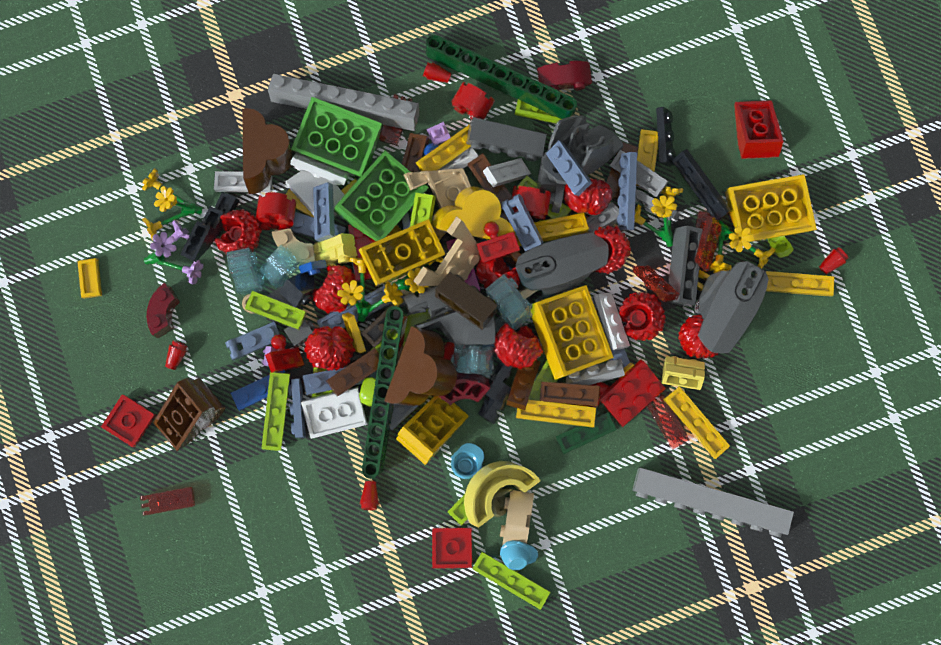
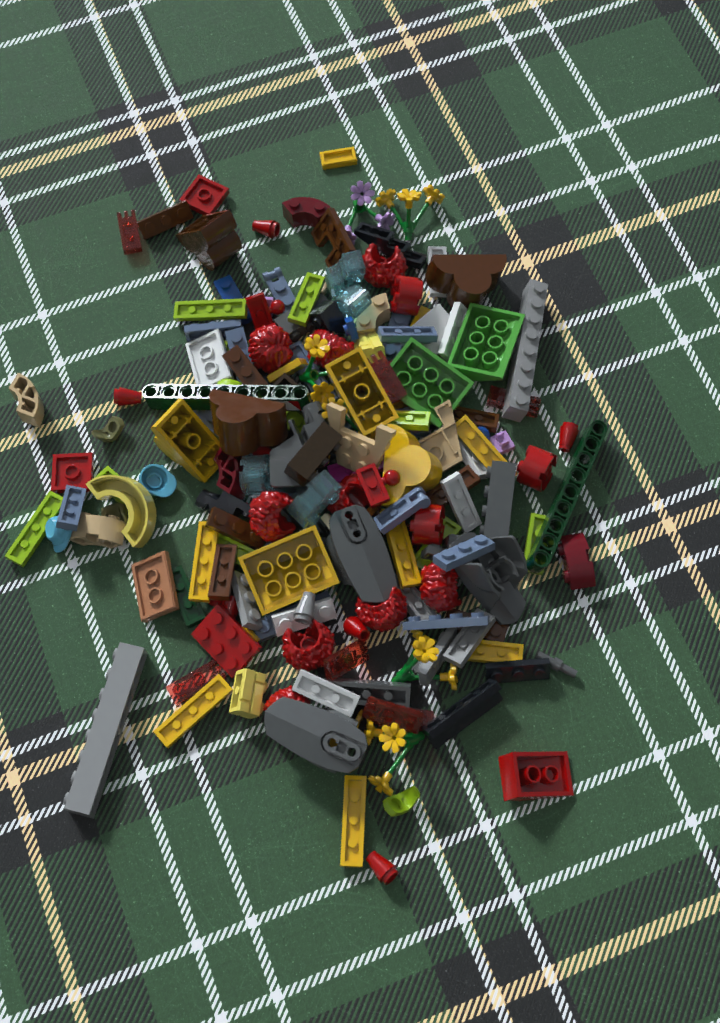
camera: 85 degrees right, 15 degrees down
yellow slope [725,174,817,242] -> none
none -> tan brick [9,373,44,428]
none -> sand blue plate [56,485,86,532]
none -> olive hair [91,416,125,443]
none -> nougat tile [131,550,180,623]
none -> reddish brown plate [136,200,194,240]
none -> white plate [291,669,360,717]
none -> light grey cone [294,591,316,625]
none -> reddish brown plate [311,207,356,275]
none -> red cone [343,616,370,641]
none -> clear red hinge [367,350,407,404]
none -> dark grey bar [536,651,578,678]

